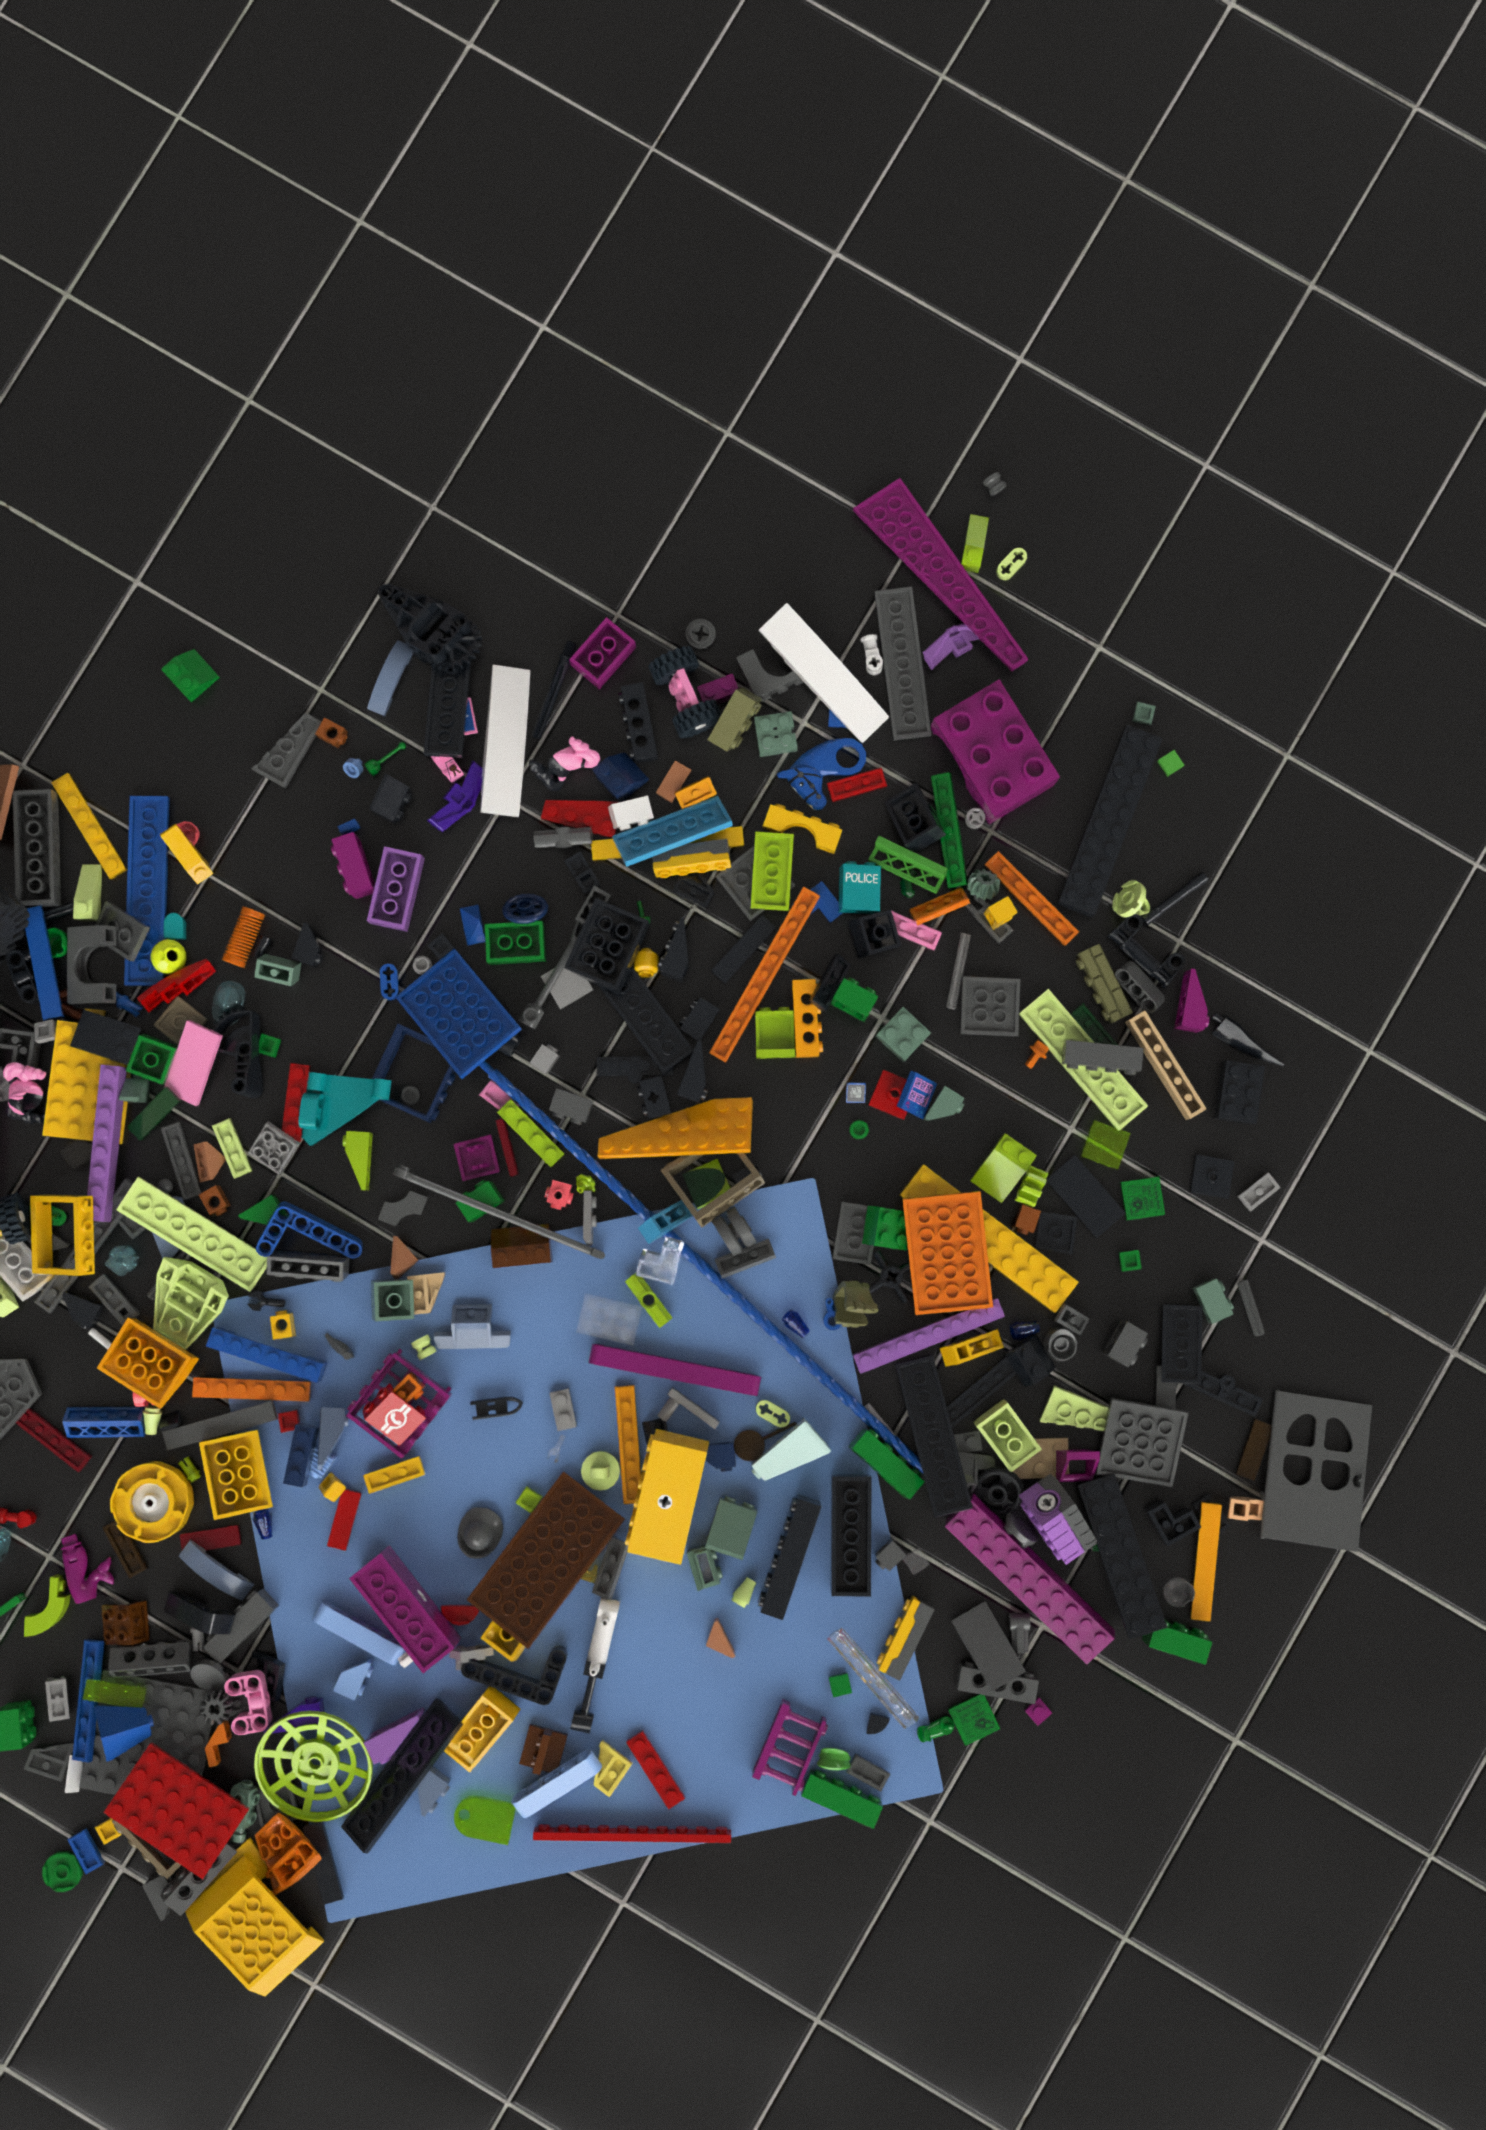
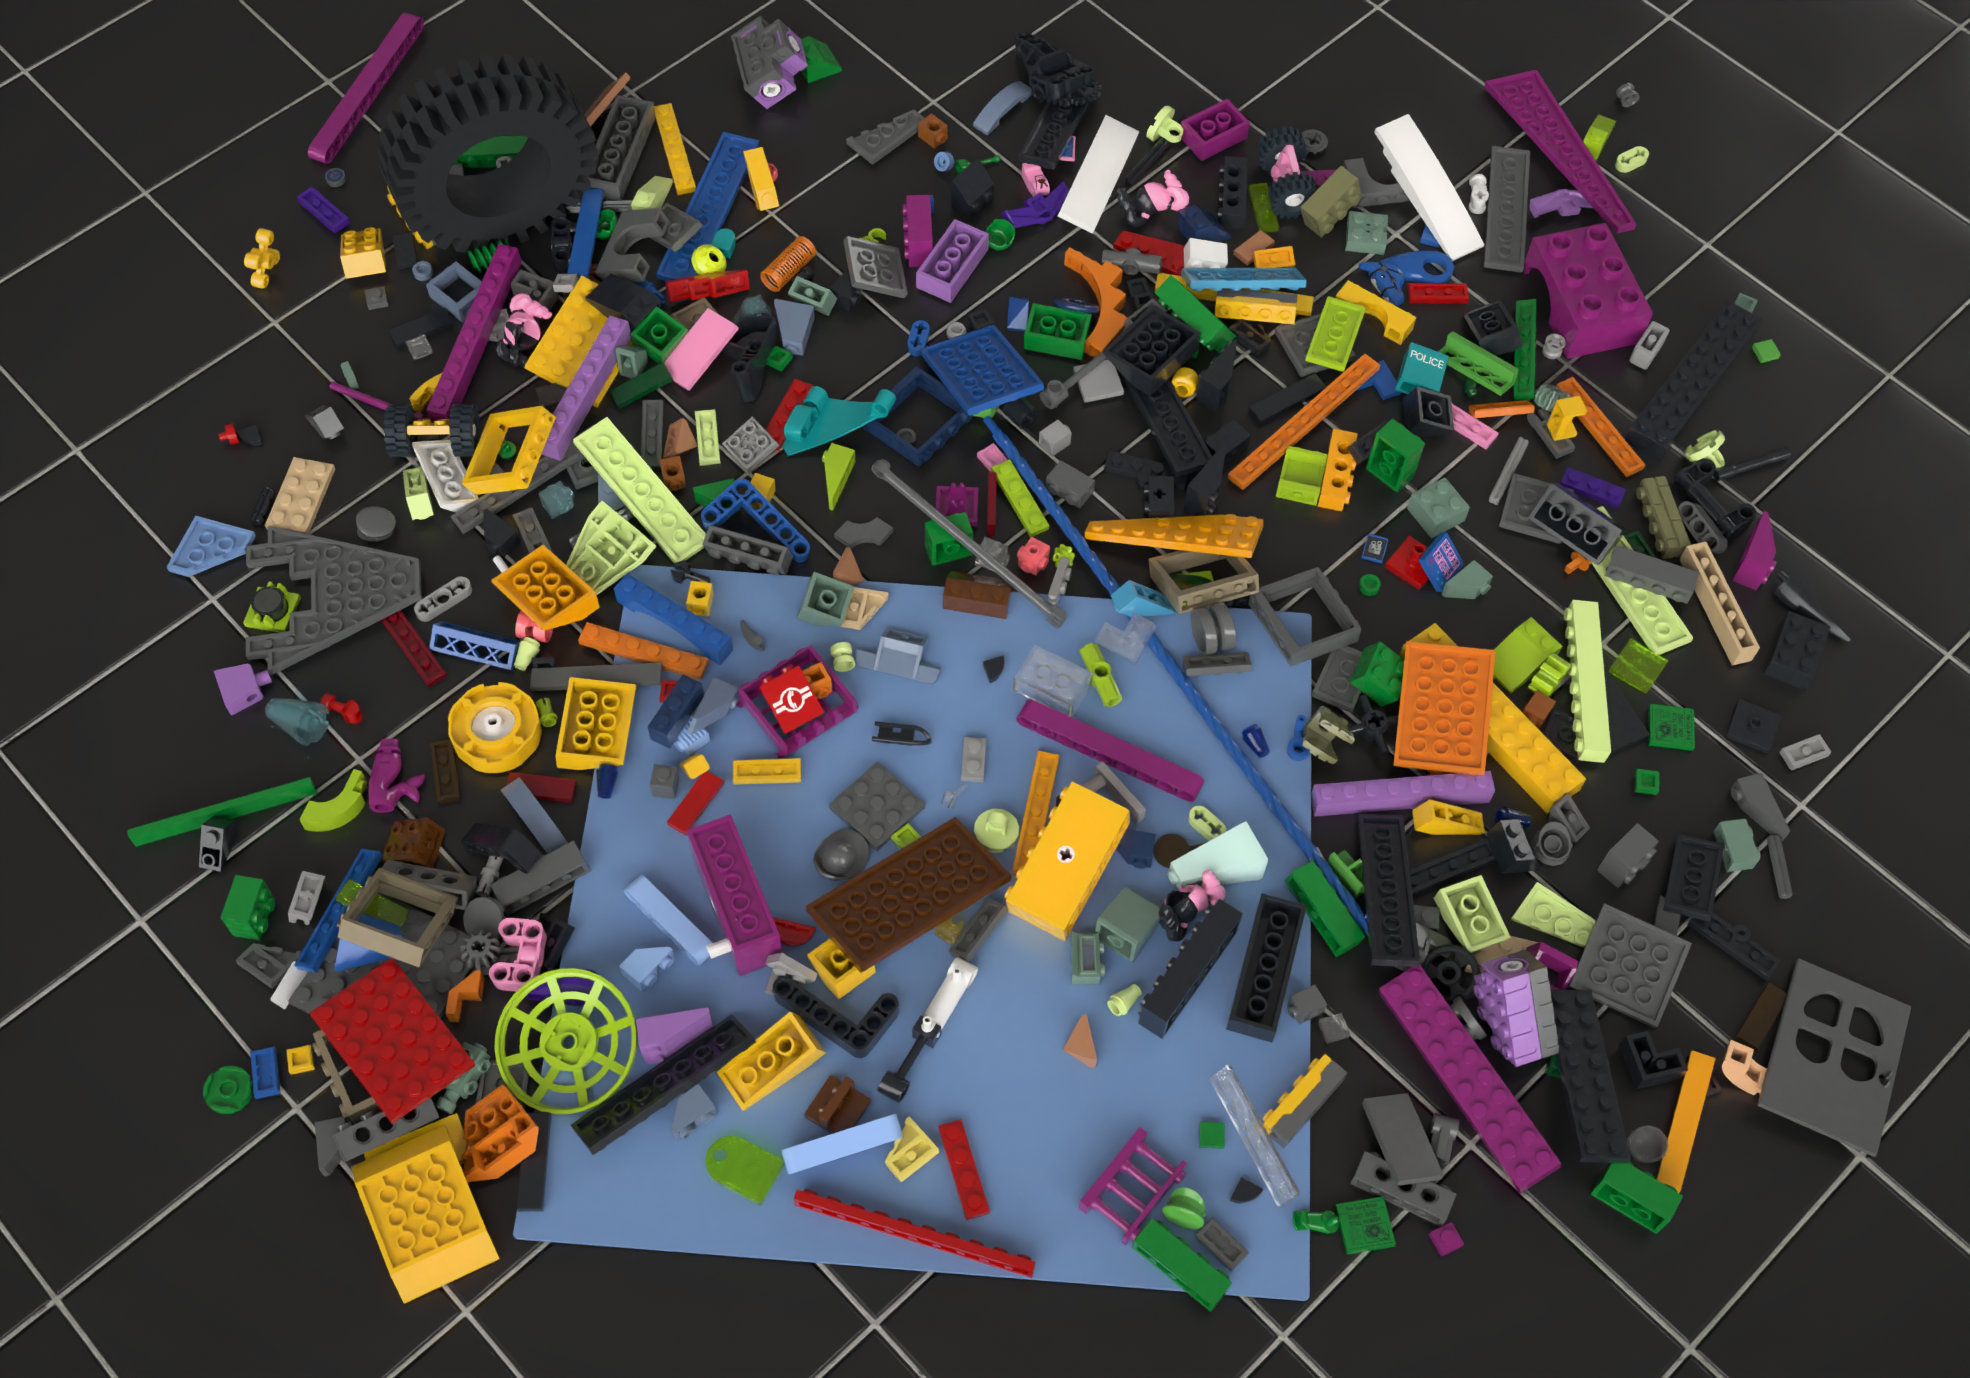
camera: 15 degrees right, 25 degrees down
none -> dark tan window [337,868,458,967]
none -> light grey beam [414,577,472,622]
none -> dark grey brick [650,764,679,799]
none -> dark grey piece [731,16,808,109]
none -> yellow brick [745,473,776,509]
none -> sand blue slope [774,299,815,355]
none -> dark grey plate [829,762,925,851]
none -> dark grey plate [843,236,908,298]
none -> lime piece [859,228,886,243]
none -> clear brick [976,537,1010,571]
none -> black tile [983,656,1005,683]
none -> green hair [985,219,1015,251]
none -> orange arch [1064,247,1127,358]
none -> yellowish green tile [1146,106,1183,143]
none -> green brick [1155,275,1236,353]
none -> hair [1158,870,1226,942]
none -> clear neon green tile [1248,183,1279,233]
none -> dark grey window [1248,567,1361,667]
none -> bright green panel [1327,850,1364,899]
none -> black slope [1528,482,1627,566]
none -> dark purple plate [1560,467,1626,509]
none -> yellowish green brick [1564,600,1611,763]
none -> light grey brick [1629,321,1670,370]
none -> dark grey slope [1731,773,1790,841]

